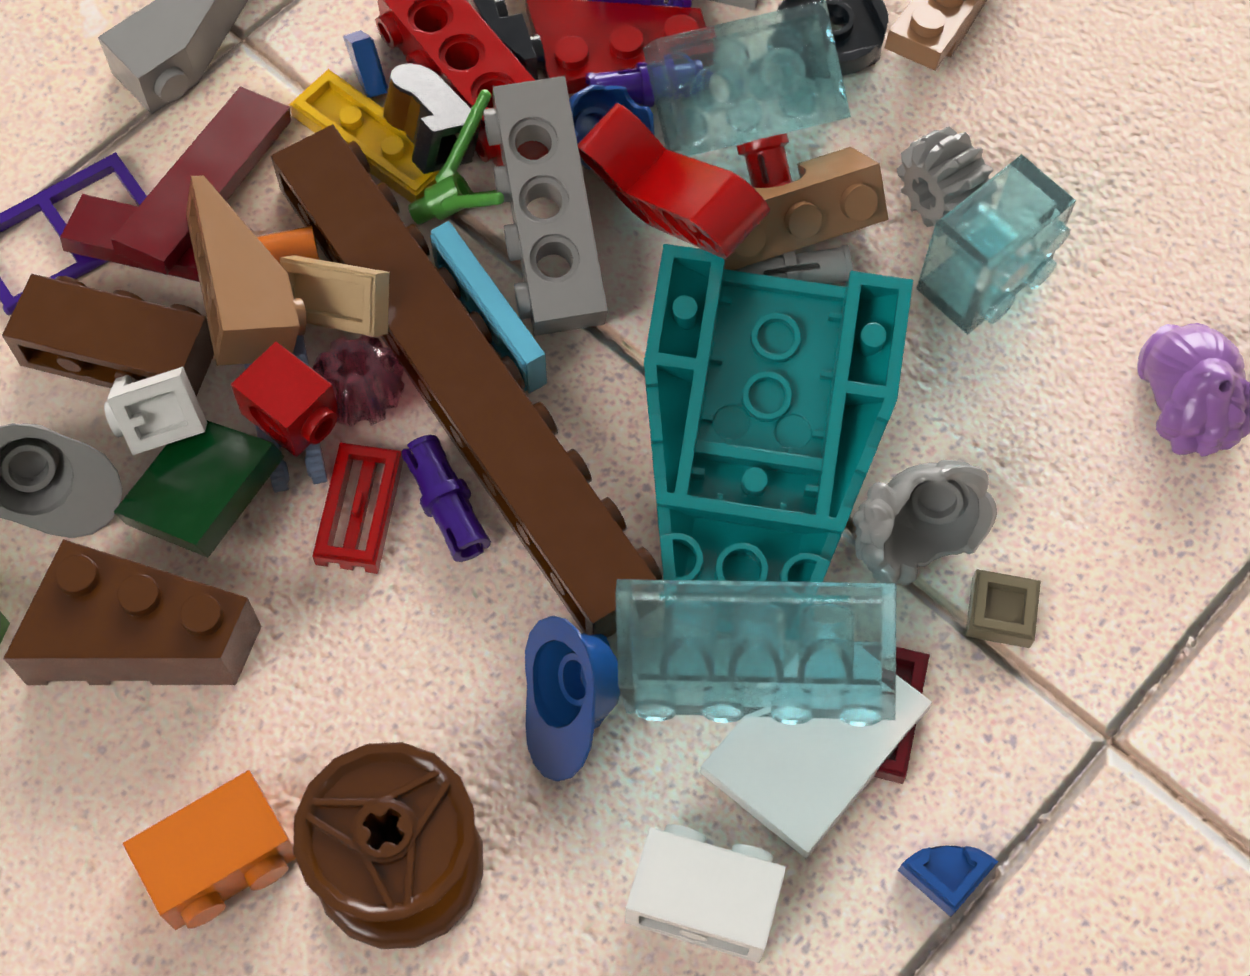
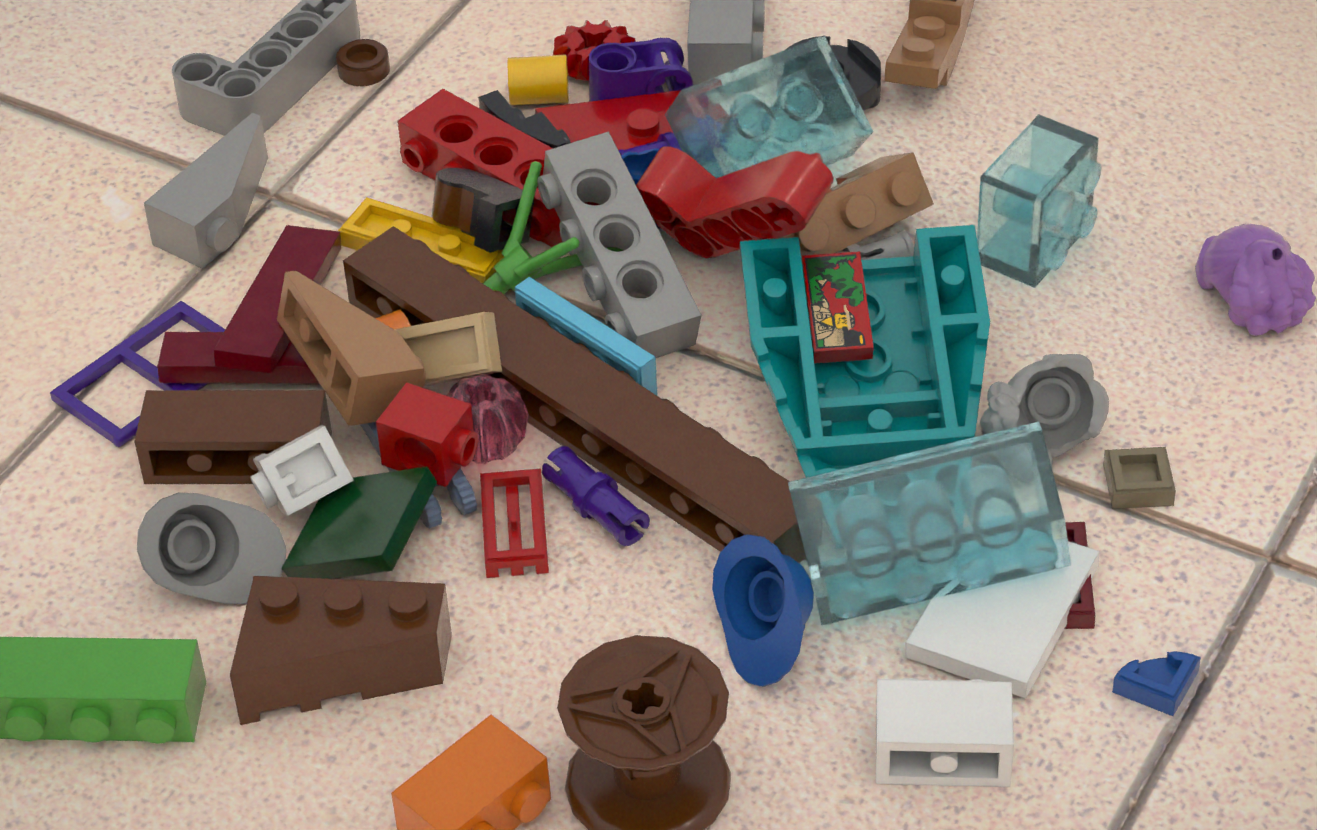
camera: 10 degrees left, 20 degrees down
blue tile [343,30,388,98] -> none
light grey gear [897,126,997,234] -> none
none -> tile [802,251,874,364]

